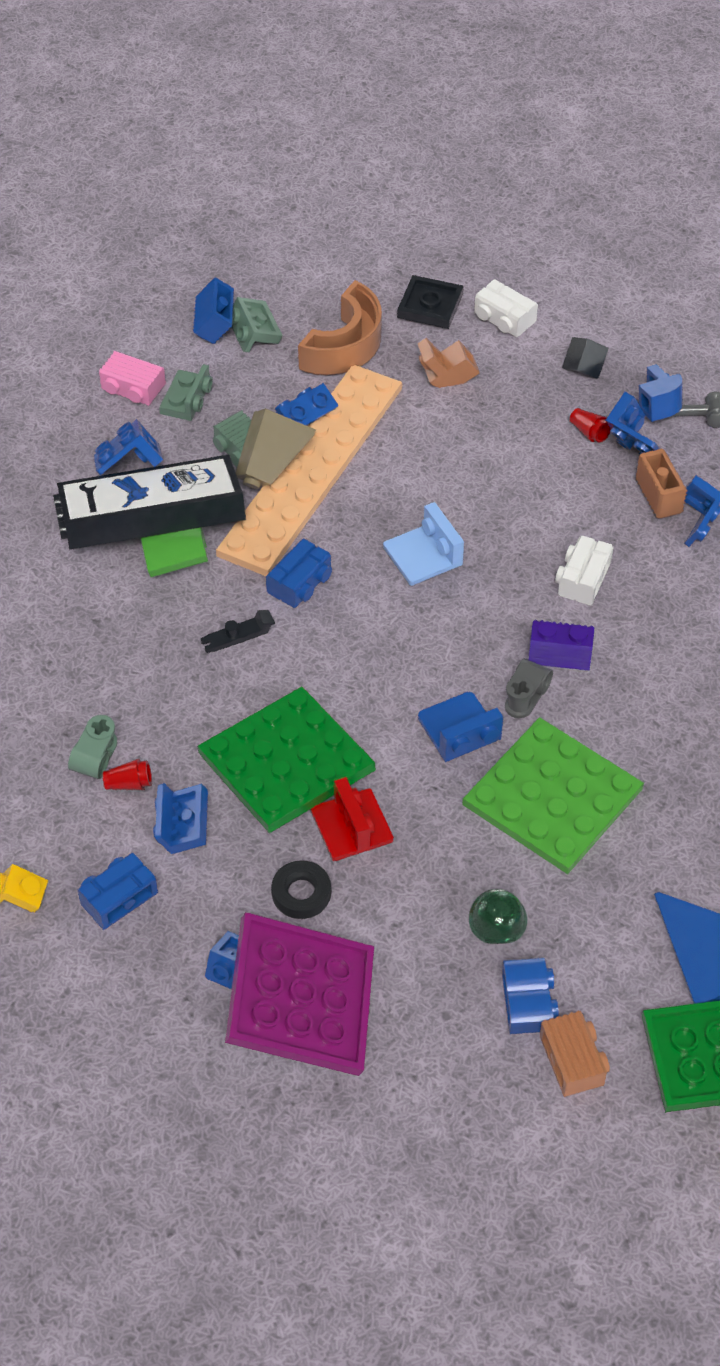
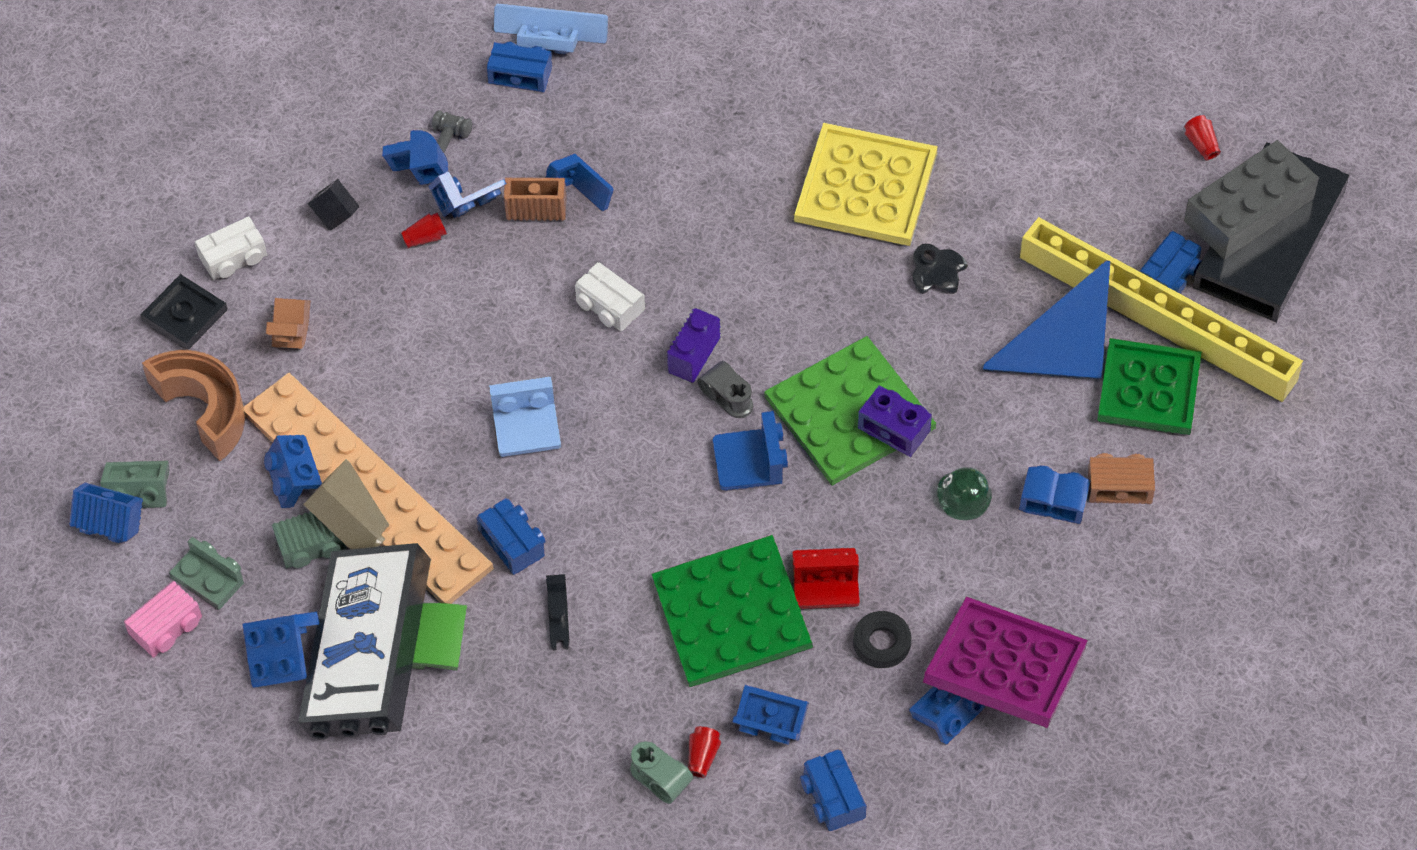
camera: 70 degrees left, 5 degrees up
none -> dark purple brick [858,385,932,458]

